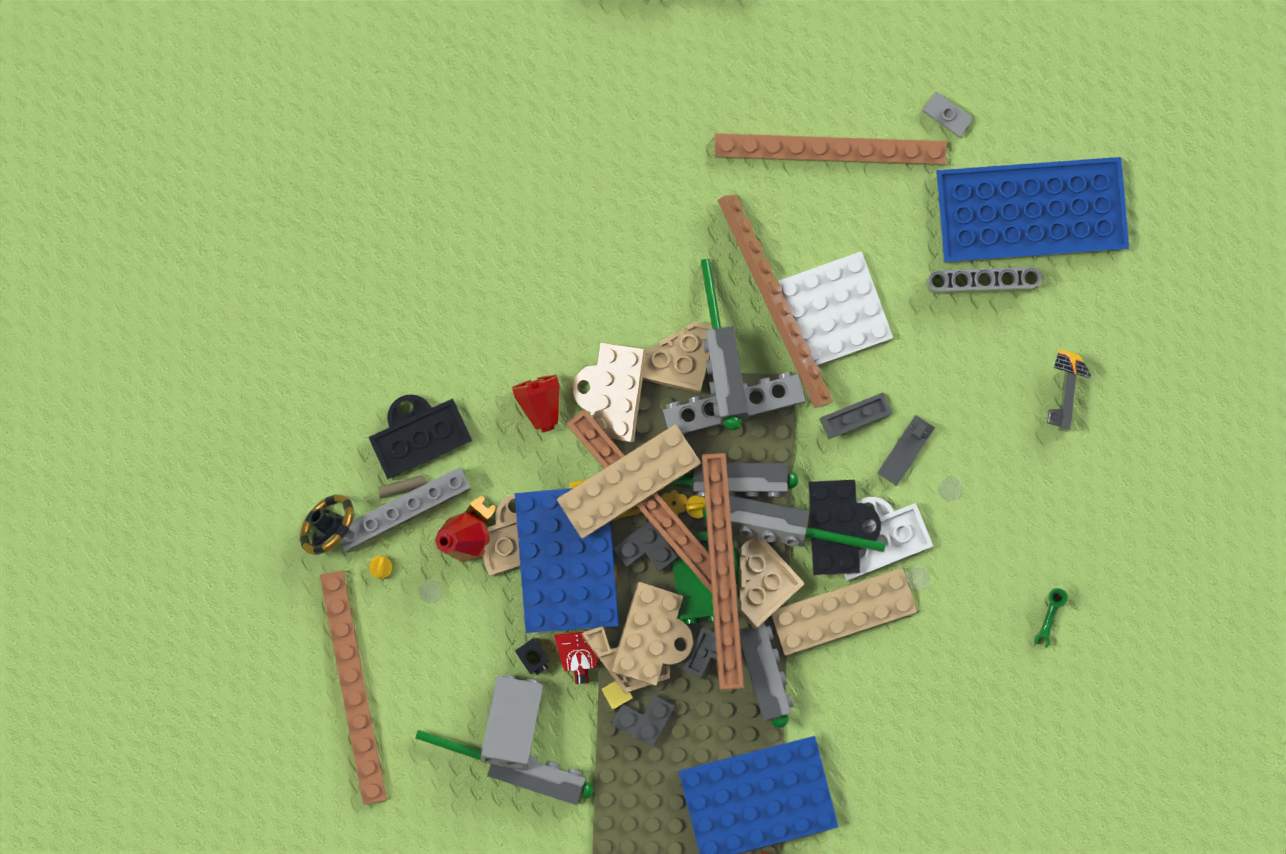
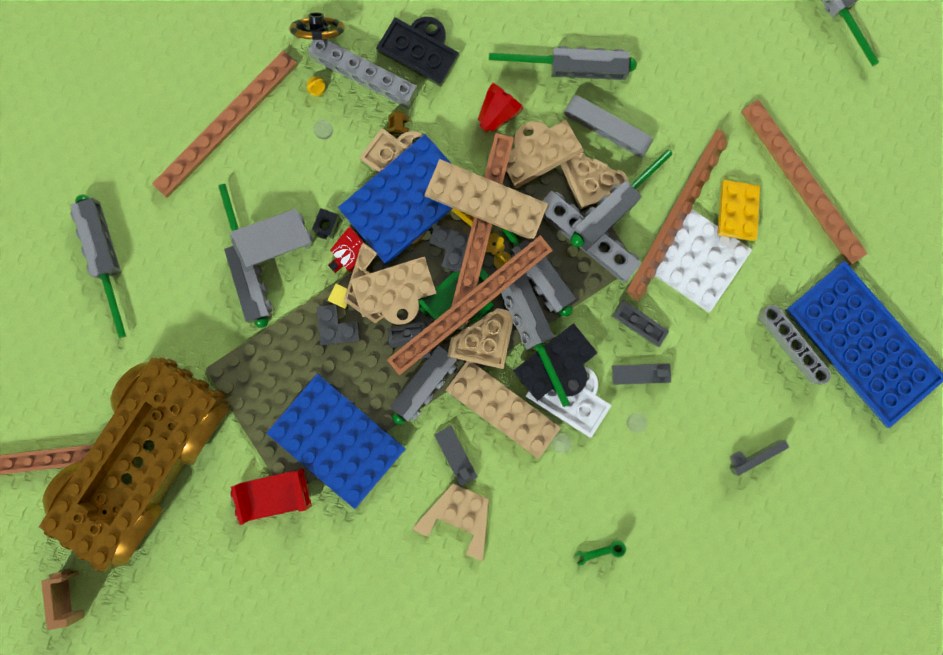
camera: 55 degrees right, 0 degrees up
dark tan piece [378,475,425,498] -> none
red cone [435,512,490,563] -> none
light grey plate [922,92,973,138] -> none
sticker [1054,349,1091,378] -> none
none -> tan wing [413,483,489,561]
none -> dark grey hinge [434,426,478,486]
none -> piece [489,46,637,80]
none -> light grey beam [564,95,653,157]
none -> yellow plate [717,180,760,241]

